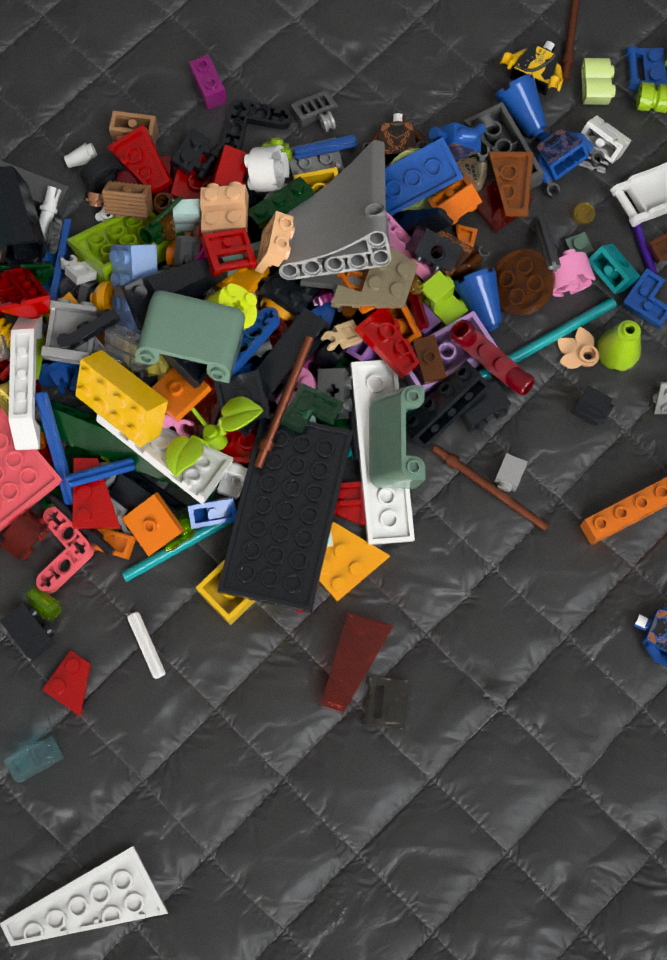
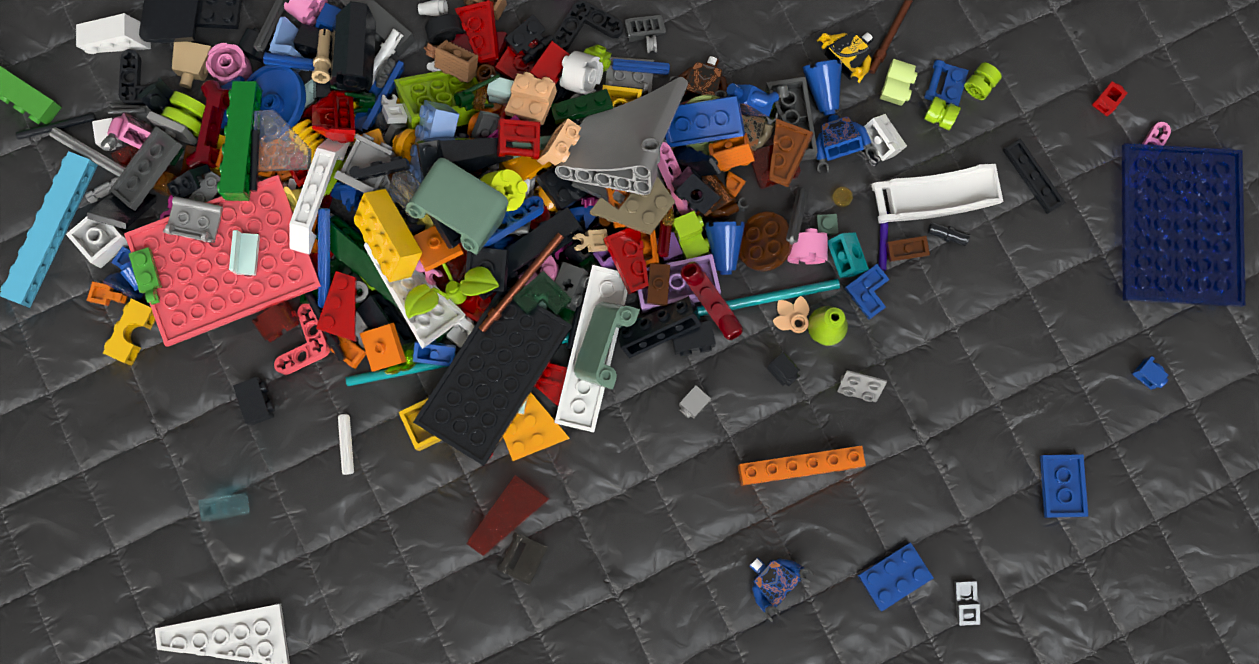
camera: 20 degrees right, 5 degrees up
clear neon green cone [27,588,62,621] -> none
red wing [42,650,91,717] -> none
blue axle [66,457,135,488] -> none
copper bar [431,444,549,531] -> none

